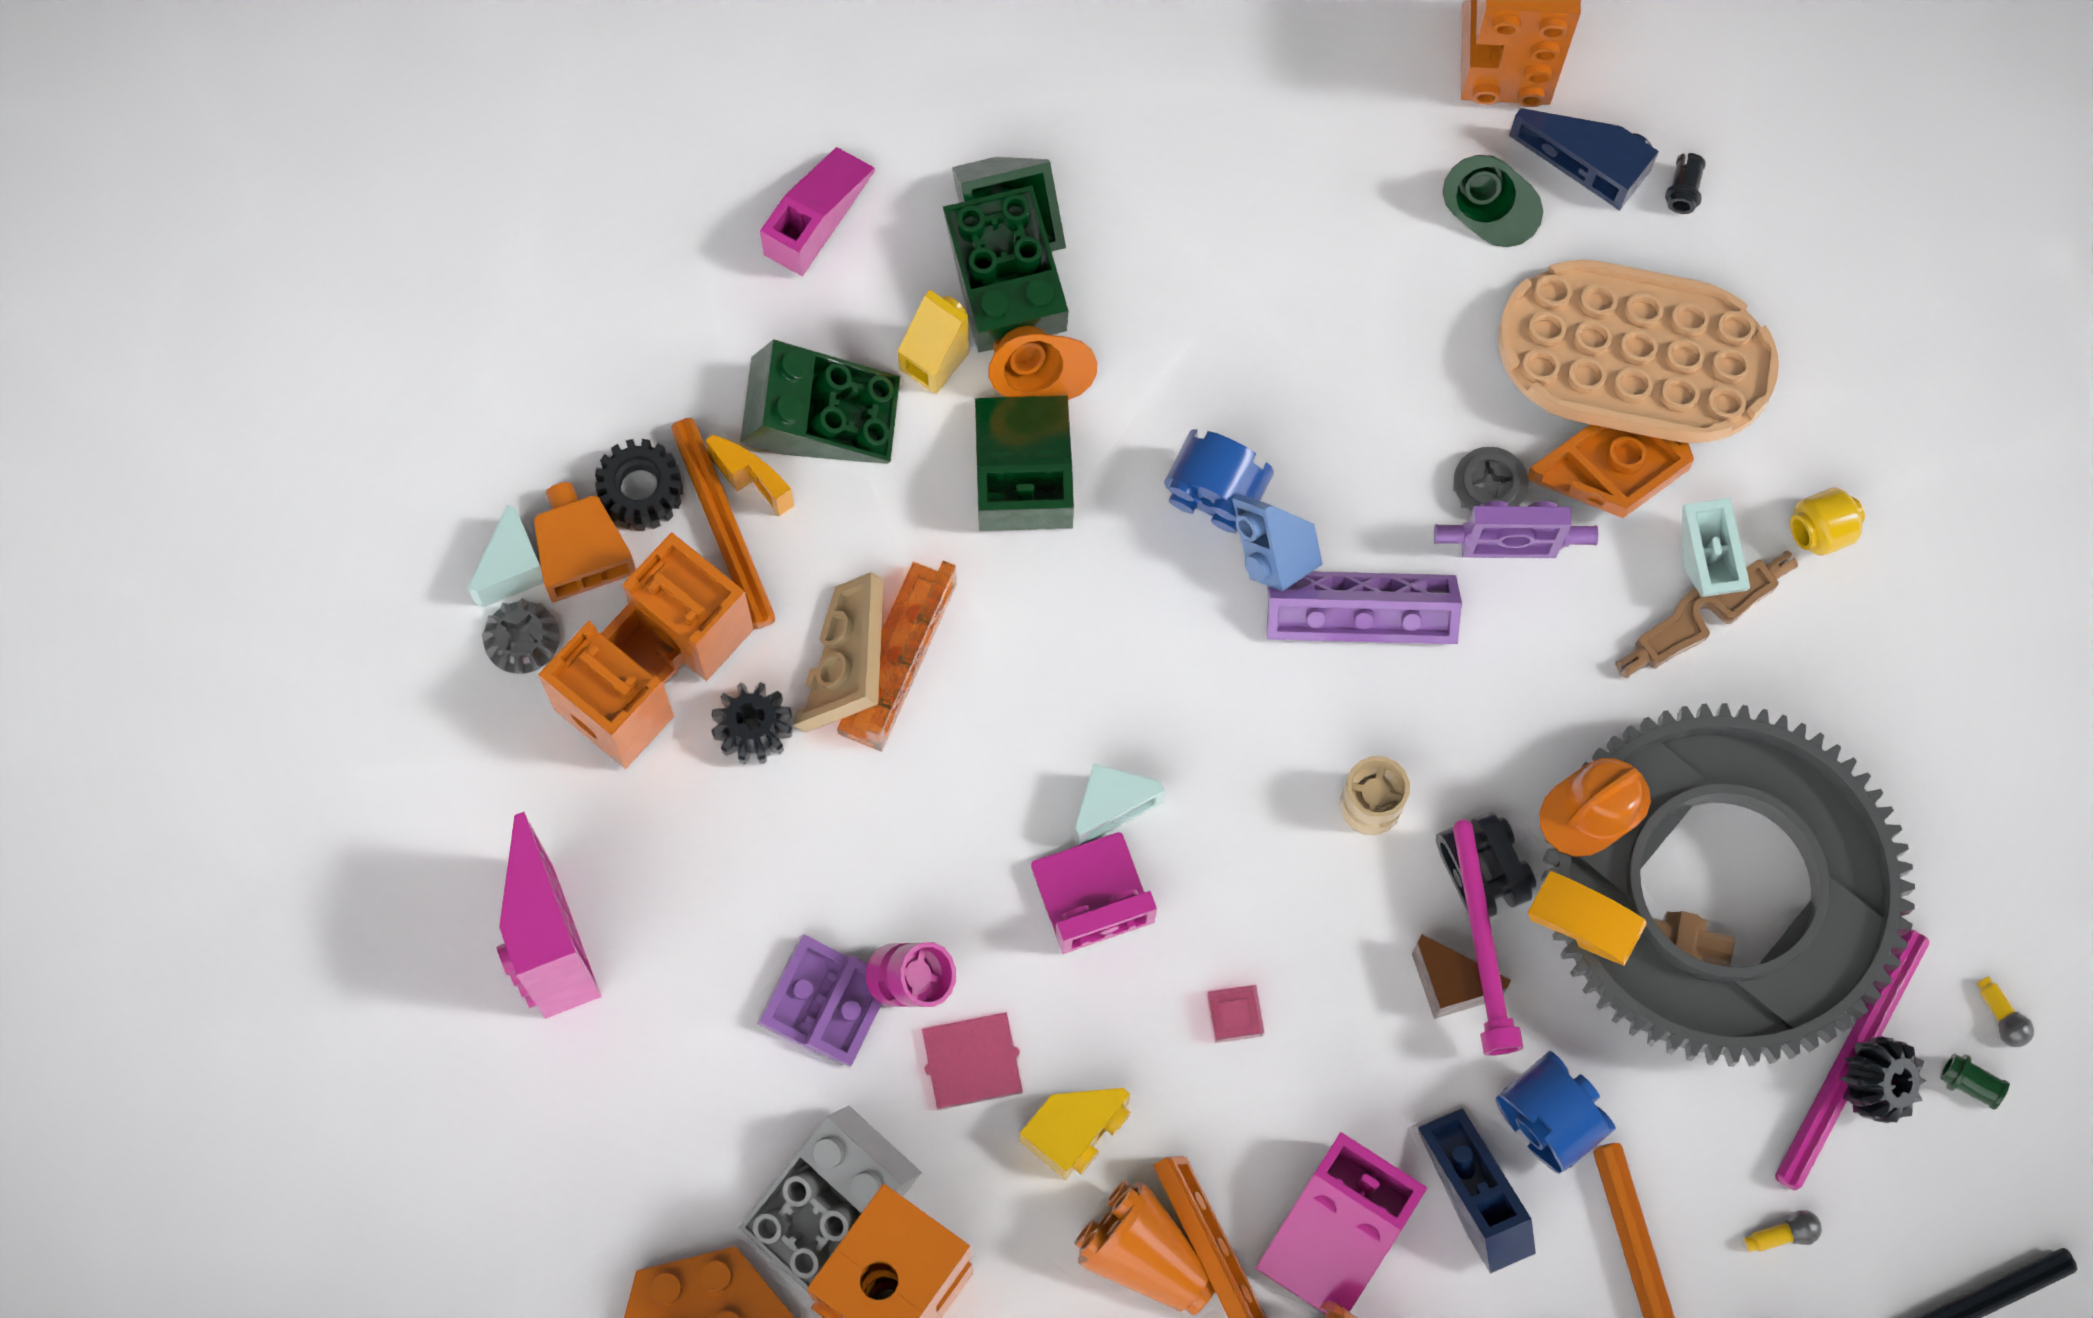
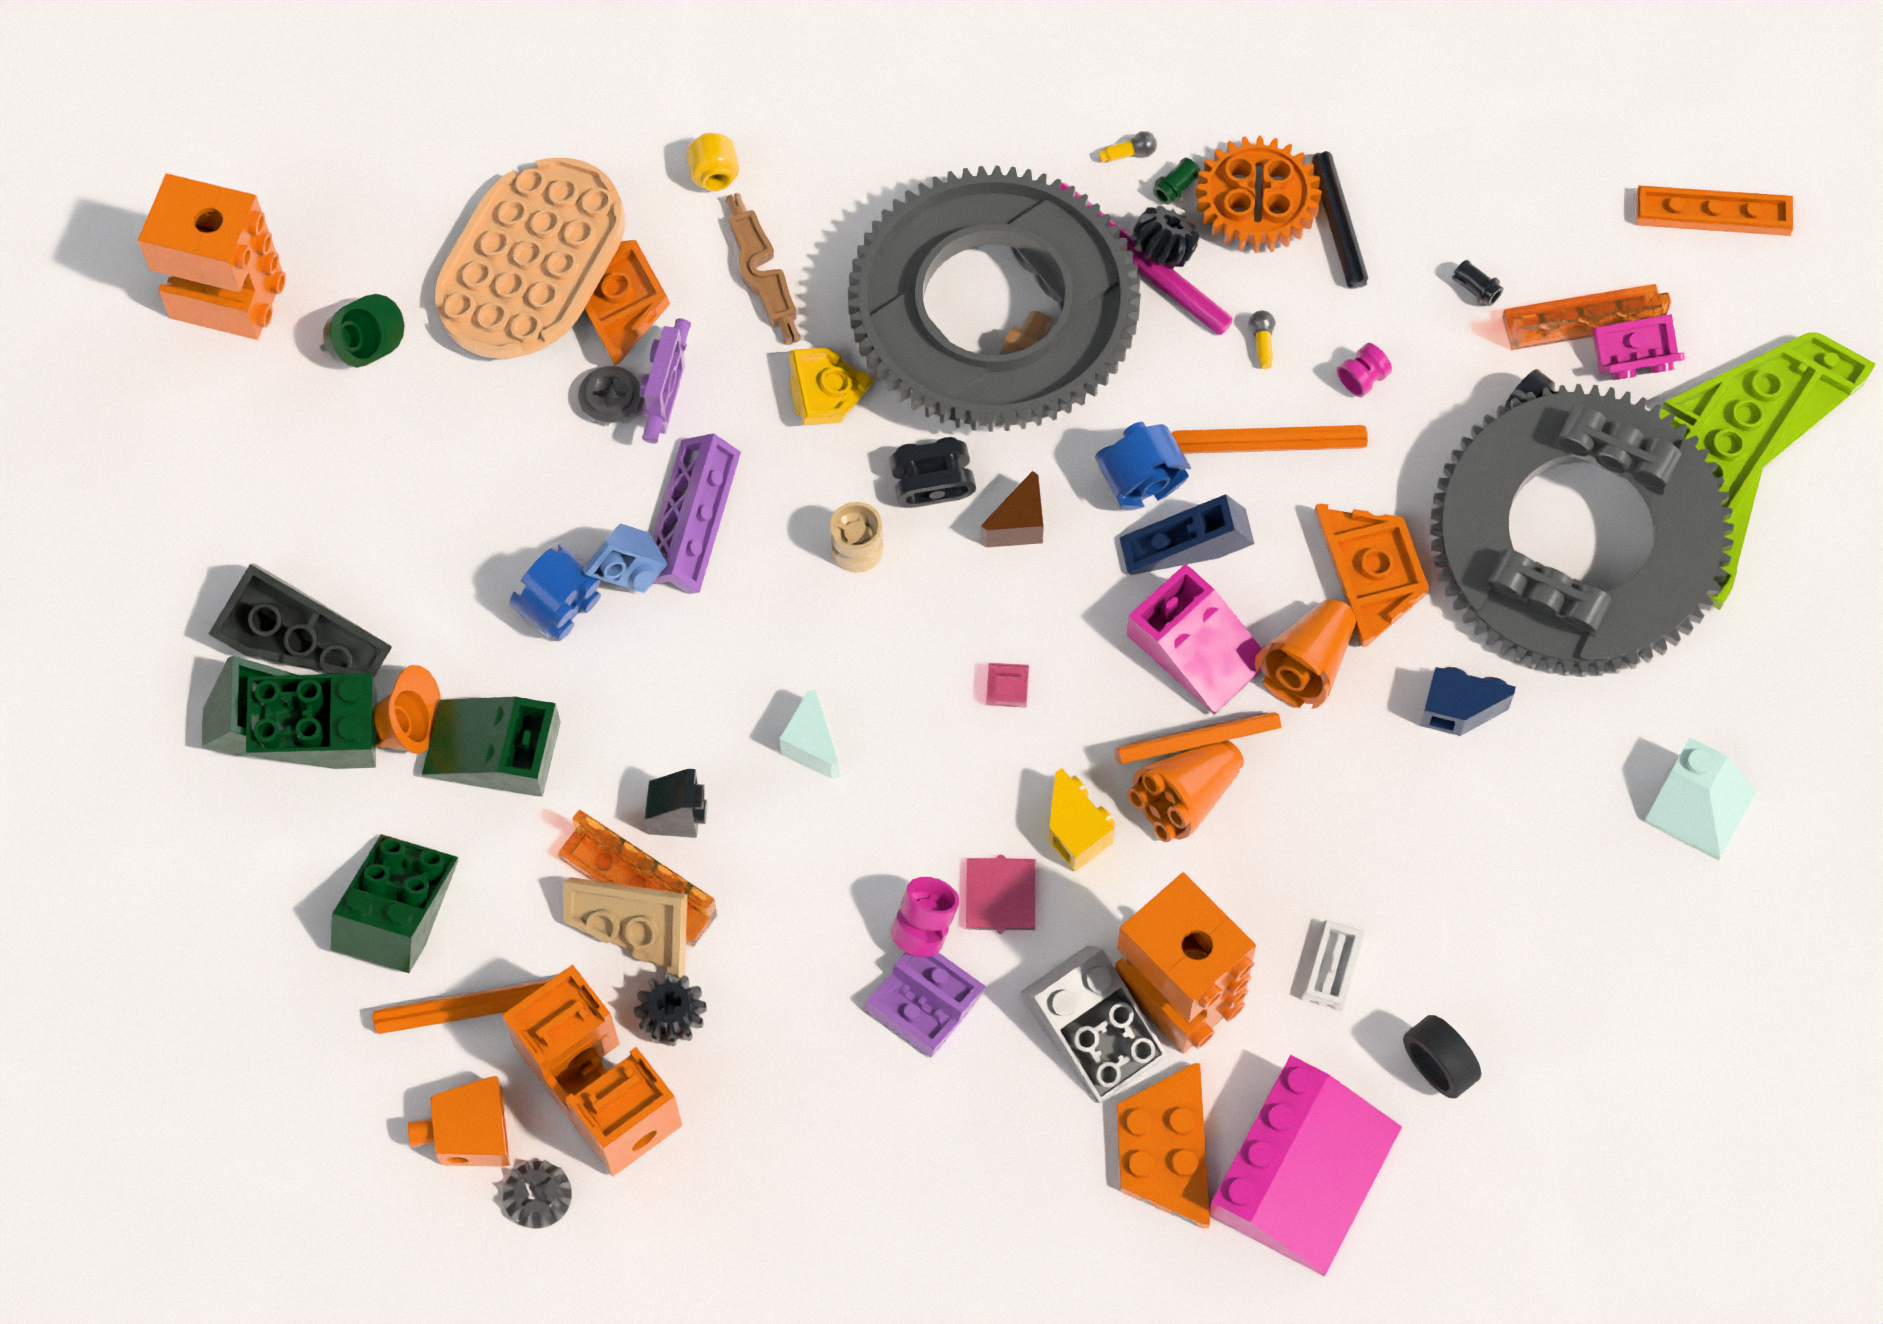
camera: 75 degrees left, 5 degrees down
light aqua slope [468,505,544,607] -> none
dark pink slope [496,812,602,1019] -> none
black tyre [595,439,683,531] -> none
light orange slope [705,435,794,516] -> none
dark pink slope [760,147,875,277] -> none
yellow slope [898,290,969,394] -> none
dark pink bracket [1031,832,1157,955] -> none
dark pink piece [1453,819,1524,1056] -> none
dark blue slope [1509,108,1659,211] -> none
light orange slope [1527,870,1647,966] -> none
orange piece [1539,758,1651,857] -> none
black pin [1665,153,1706,214] -> none
light aqua slope [1682,498,1750,597] -> none
none -> pearl dark grey wedge [208,563,393,677]
none -> black slope [644,768,708,838]
none -> yellow plate [788,347,874,425]
none -> orange gear [1195,135,1322,253]

